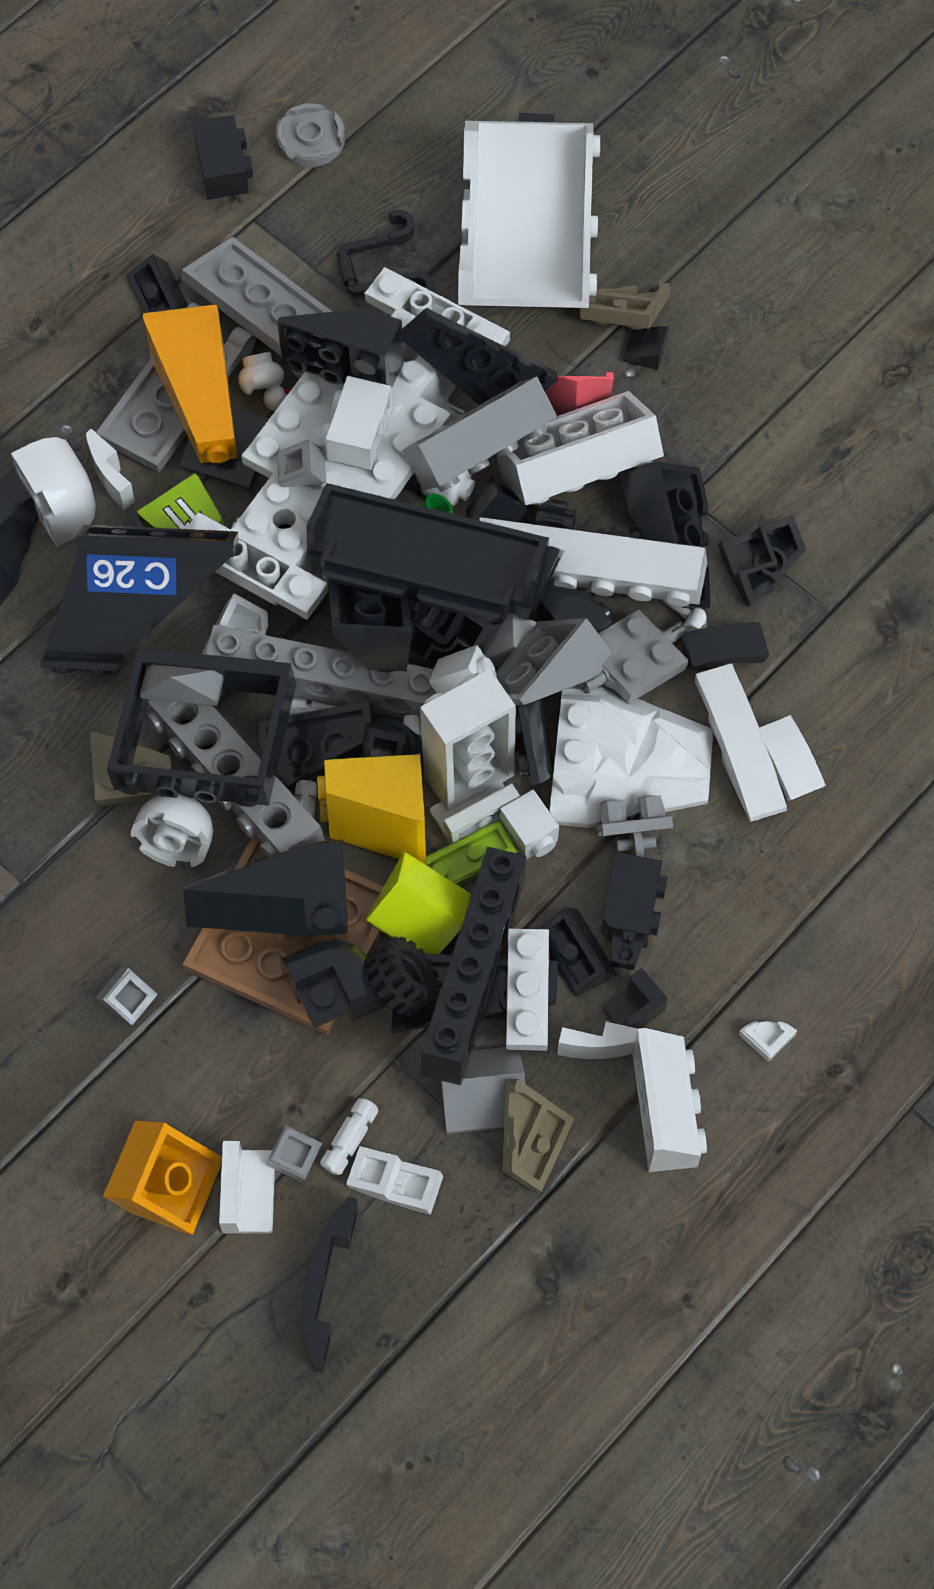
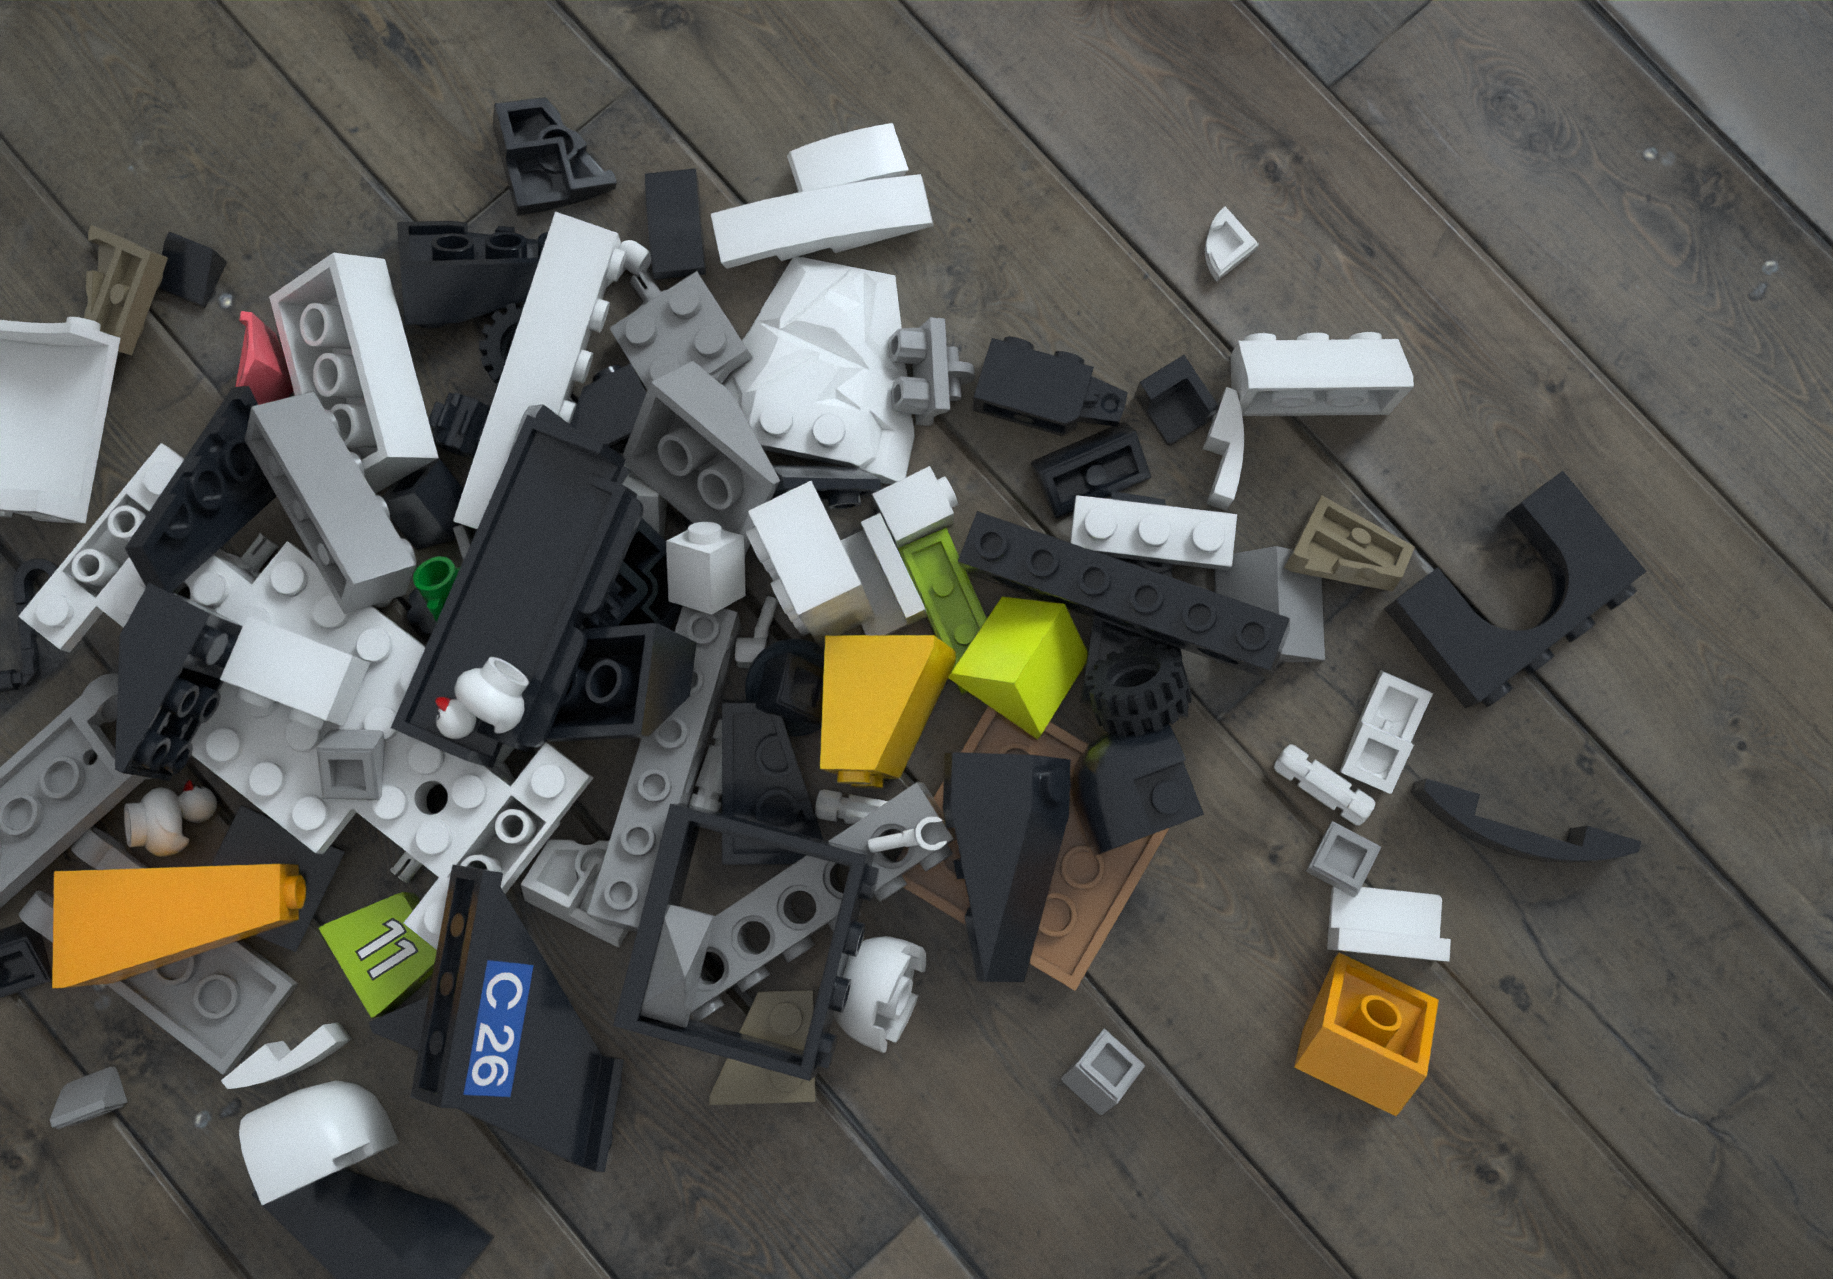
camera: 80 degrees left, 15 degrees up
none -> light grey slope [50,1067,128,1129]
none -> white animal [435,657,529,739]
none -> white hand [868,817,947,853]
none -> black arch [1384,471,1647,708]

